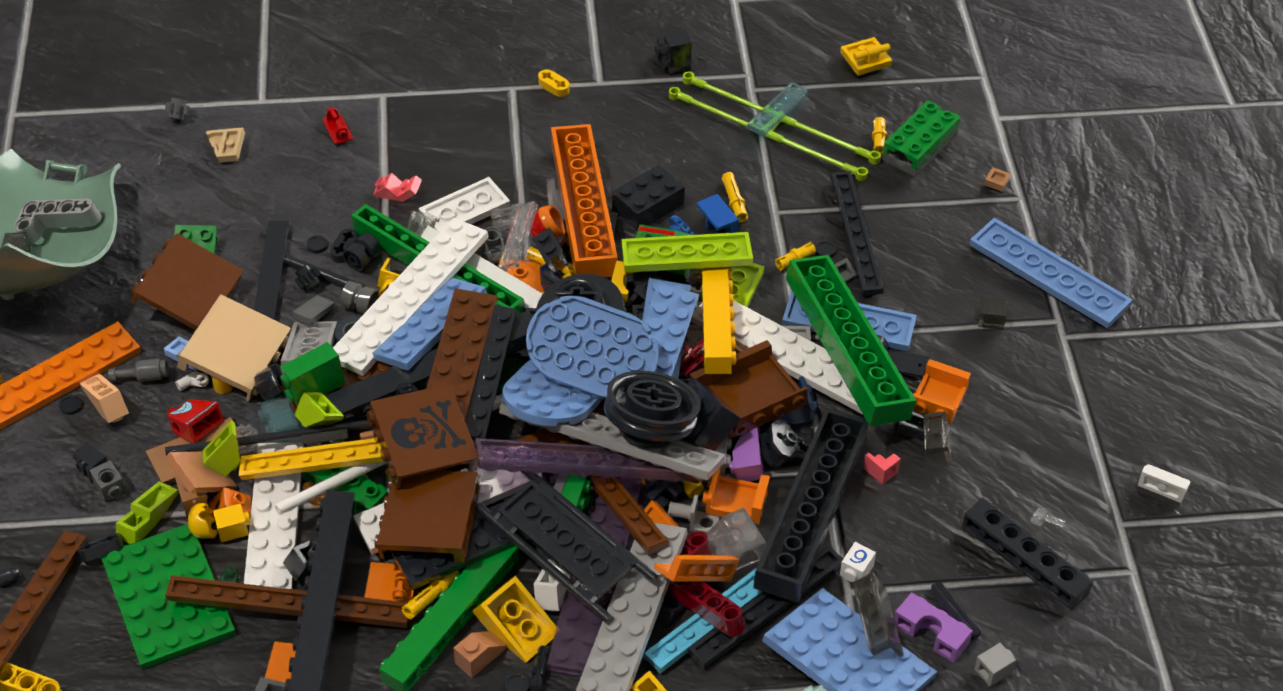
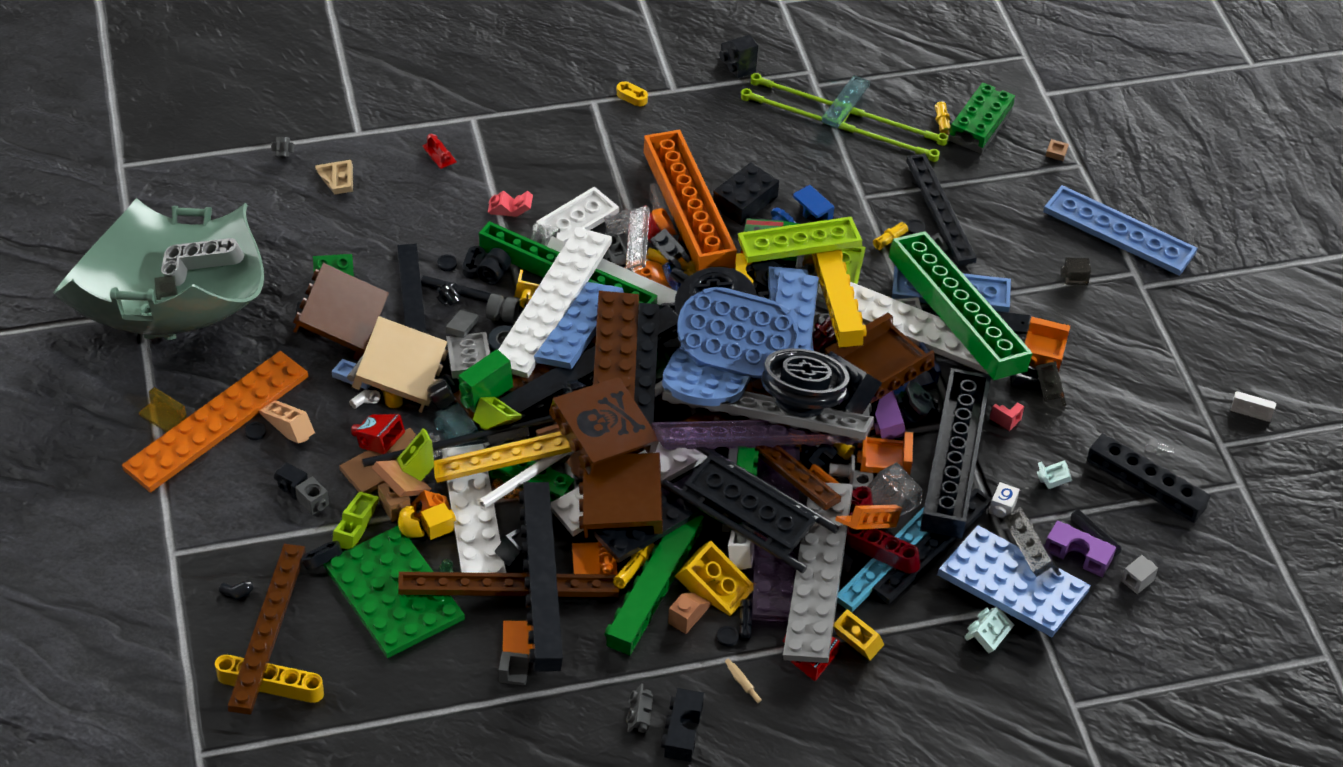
camera: 10 degrees left, 0 degrees up
dark grey piece [108,358,169,383] -> none
yellow pin [722,172,748,223] -> none
yellow plate [840,37,892,76] -> none
none -> light aqua bracket [1037,460,1072,489]

